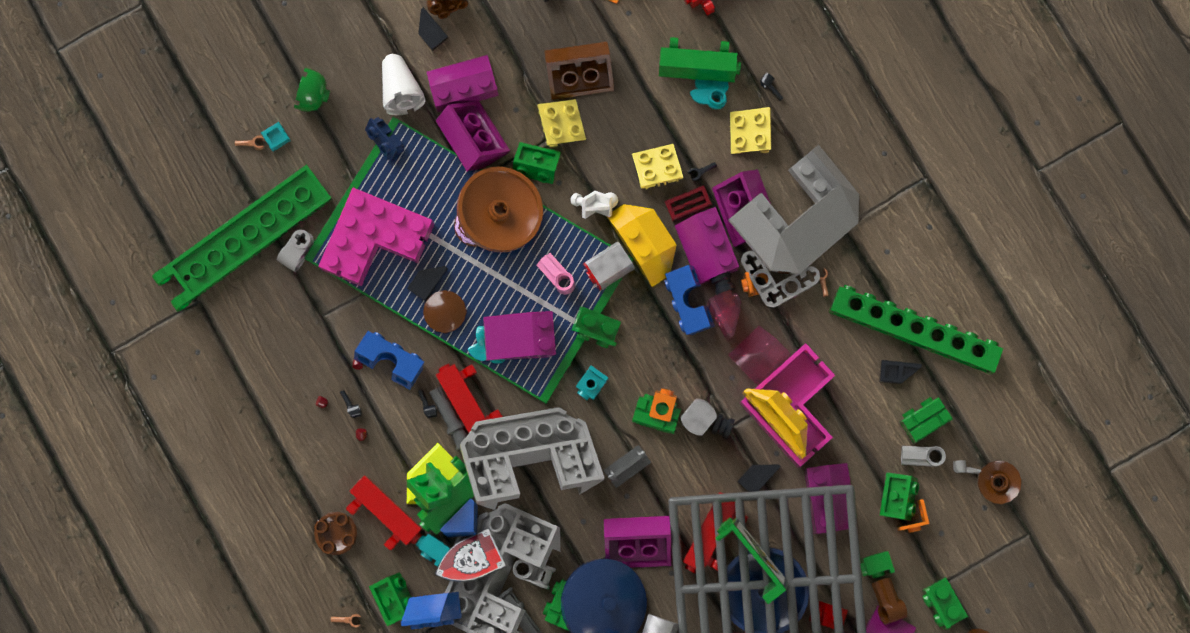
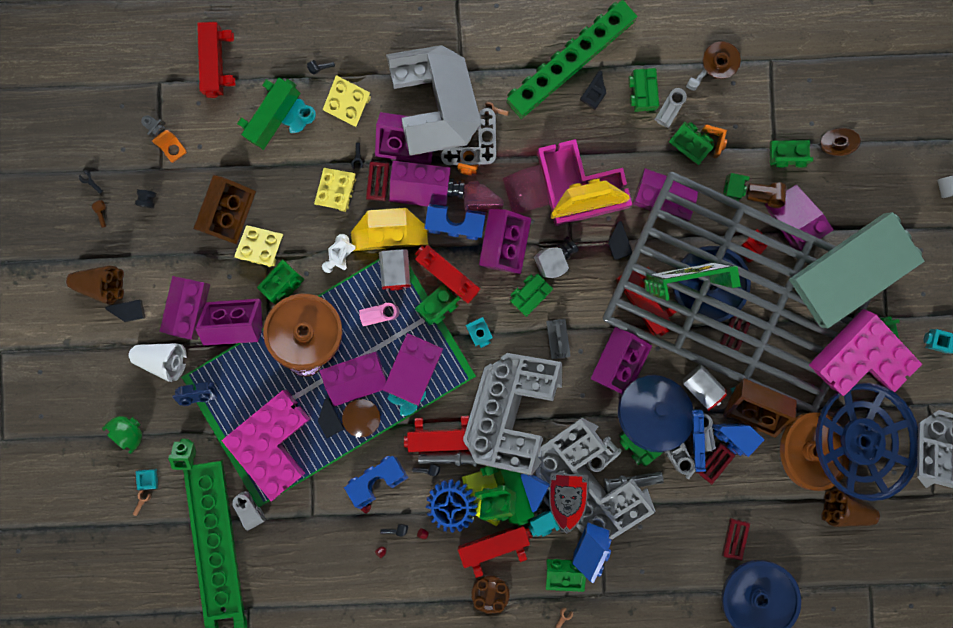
camera: 70 degrees left, 5 degrees up
orange bracket [649,388,677,422] -> none
none -> green brick [168,439,196,470]
none -> magenta slope [319,351,387,406]
none -> red brick [415,245,481,304]
none -> blue gear [426,479,478,533]
none -> magenta slope [479,209,531,274]

